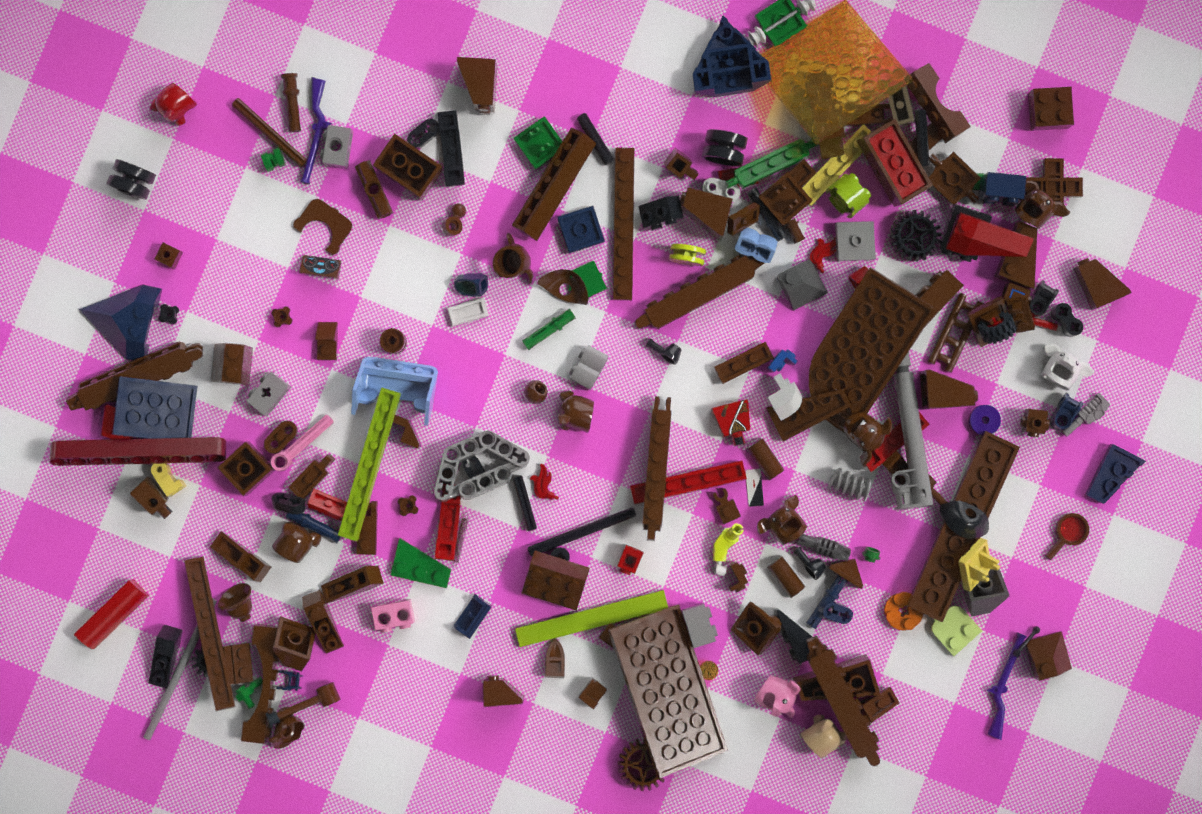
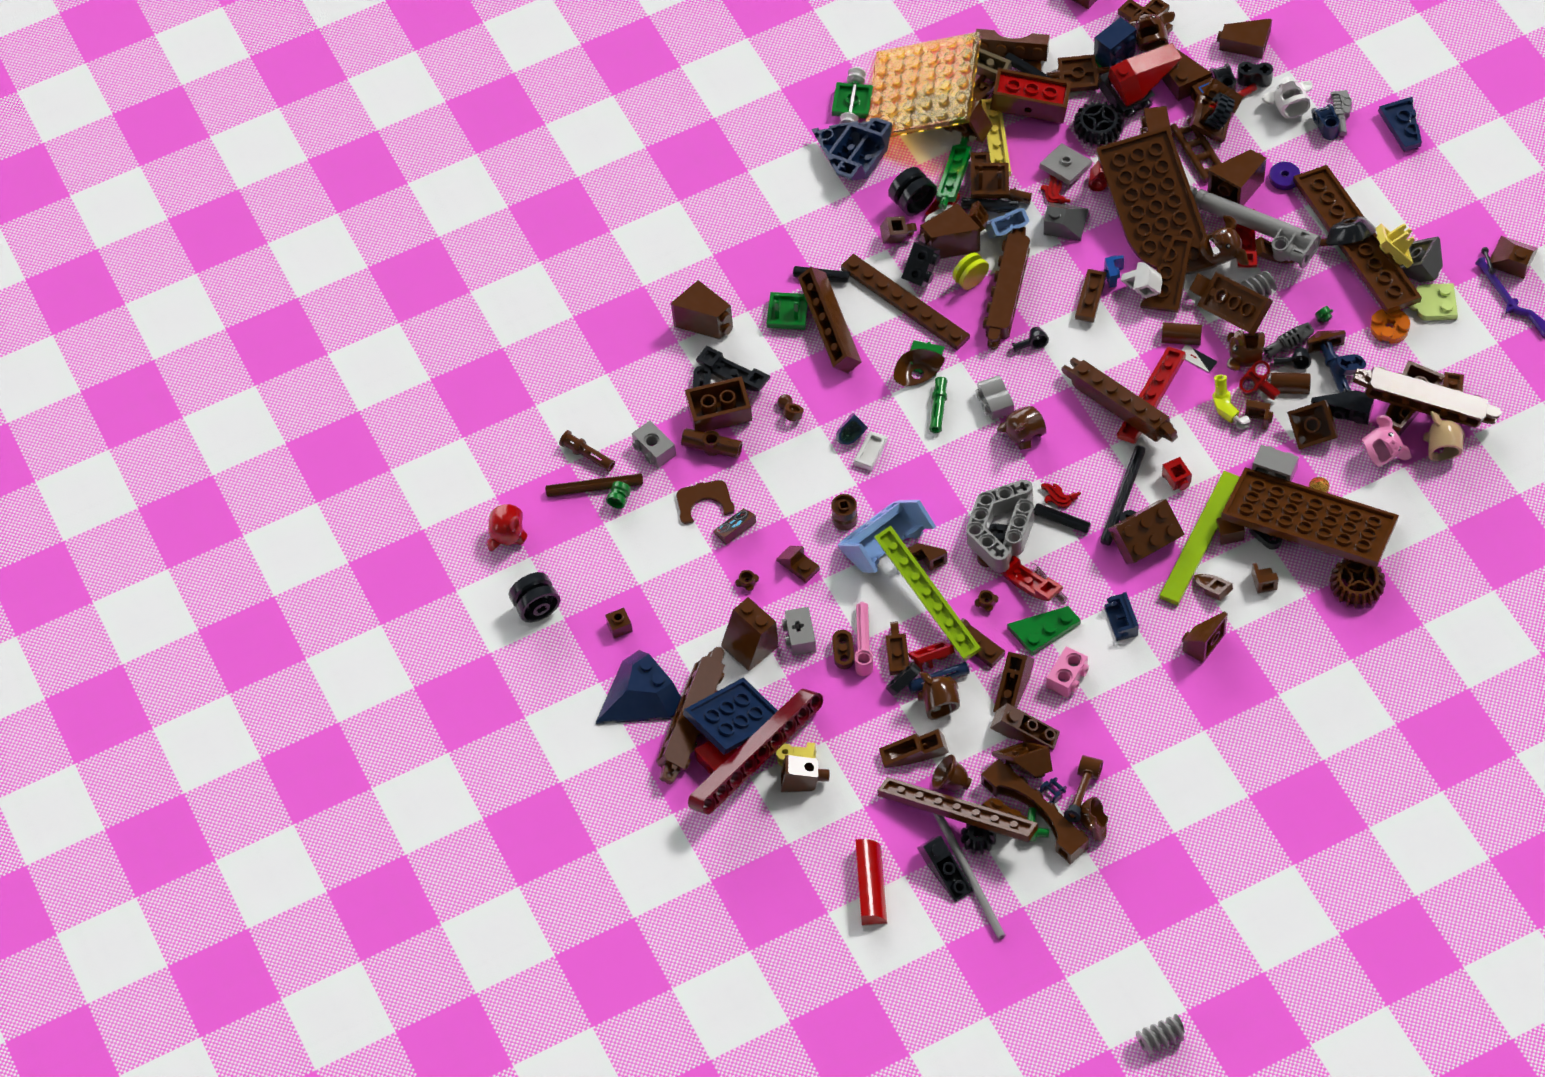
camera: 45 degrees left, 30 degrees down
black plate [158,304,179,325] -> none
reddish brown brick [217,441,275,496] -> none
dark purple piece [299,77,333,185] -> none
reddish brown piece [493,232,534,284] -> none
reddish brown piece [524,380,548,404] -> none
dark blue plate [557,206,605,254] -> none
red torso [711,399,750,446] -> none
reddish brown plate [713,488,741,524] -> none
lime brick [826,173,871,218] -> none
reddish brown brick [1020,409,1050,438] -> none
piece [1045,513,1090,560] -> none
none -> reddish brown hinge [1189,272,1273,335]
none -> red beam [1239,360,1280,400]

